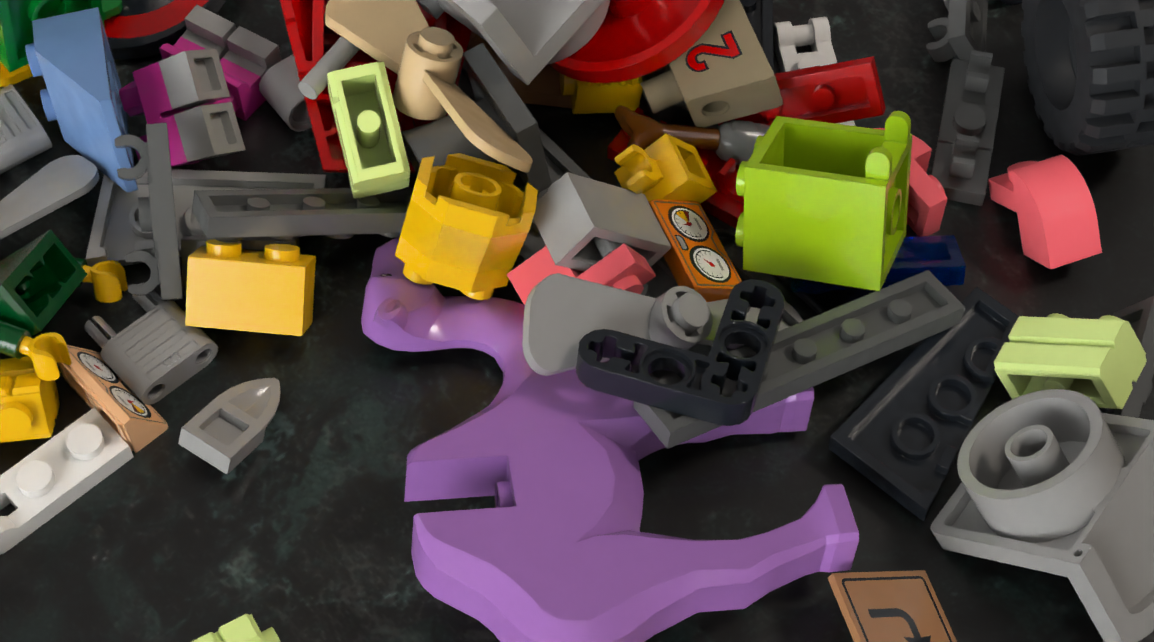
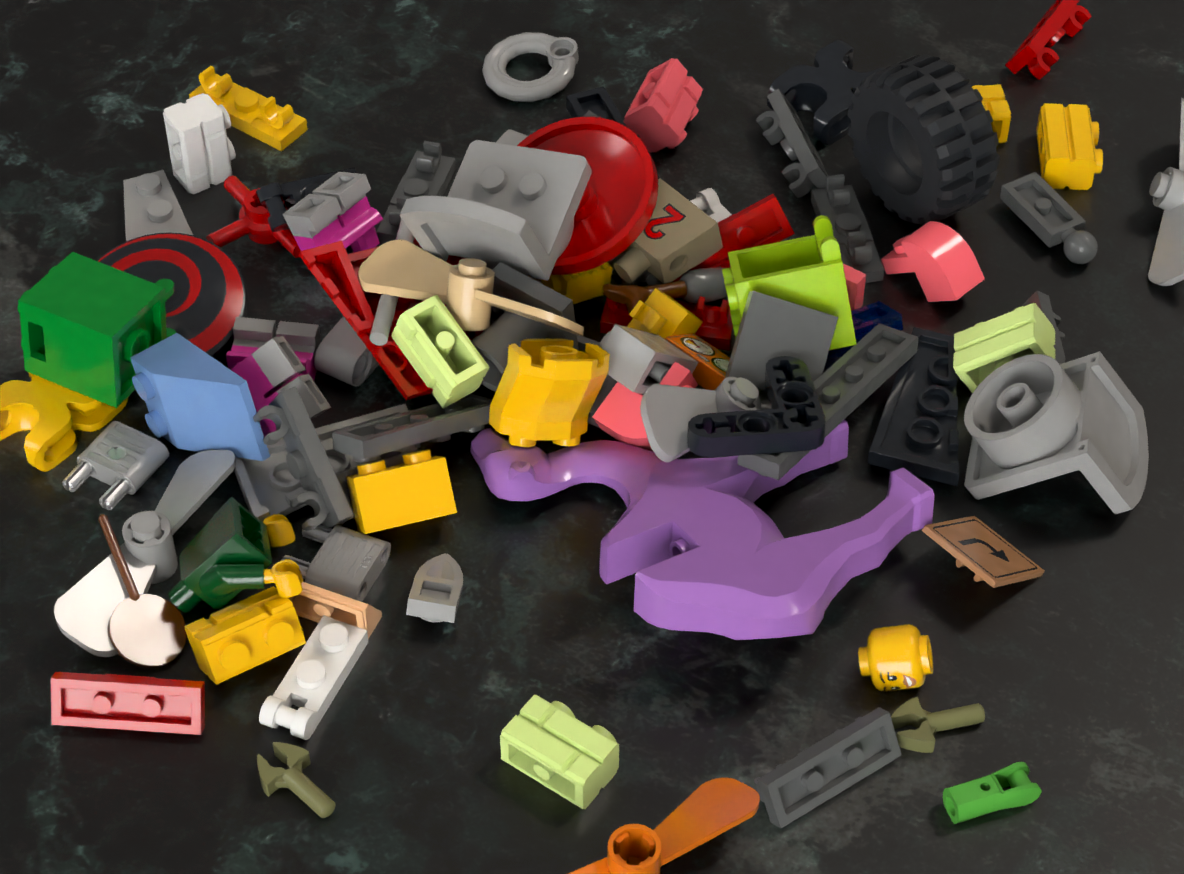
camera: 25 degrees left, 10 degrees down
none -> dark grey tile [725,291,838,392]

